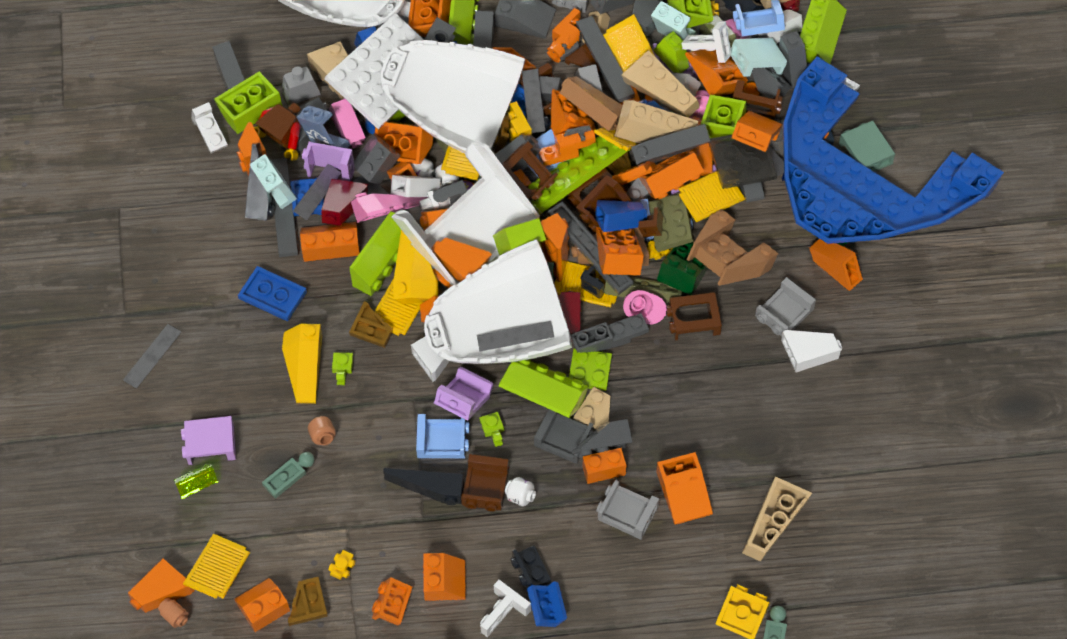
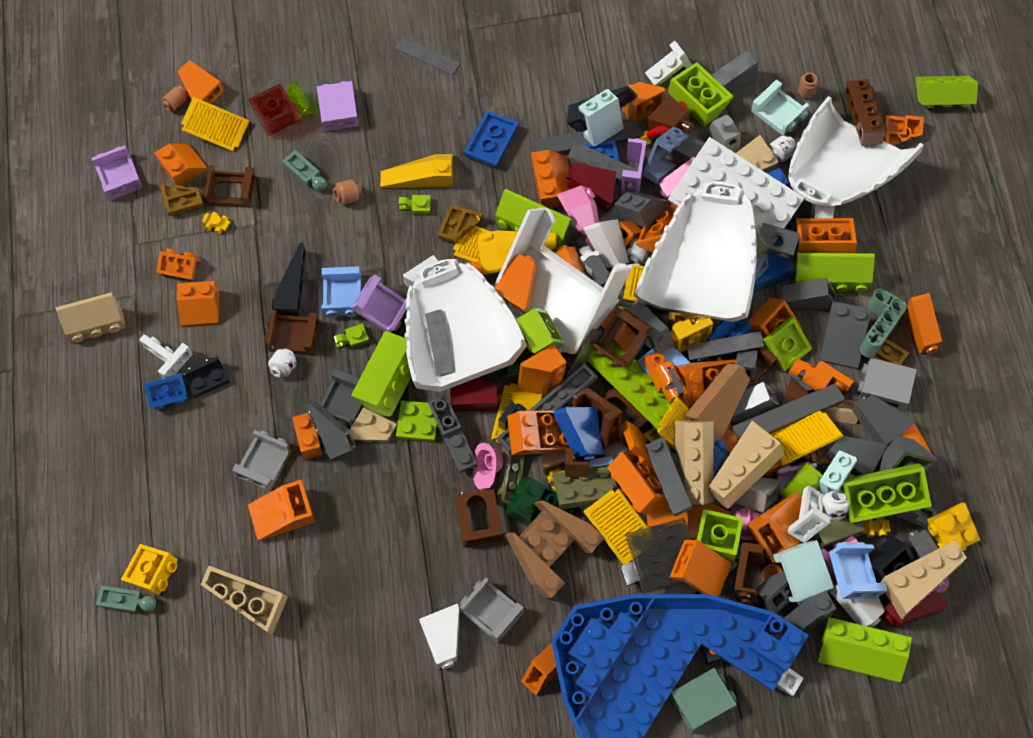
camera: 90 degrees right, 5 degrees up
none -> reddish brown panel [203,165,256,208]
none -> clear red brick [249,83,300,136]
none -> light aqua panel [751,80,809,136]
none -> lime plate [763,317,812,371]
none -> white head [769,135,797,163]
none -> nougat brick [798,72,818,98]
none -> white head [822,490,850,521]

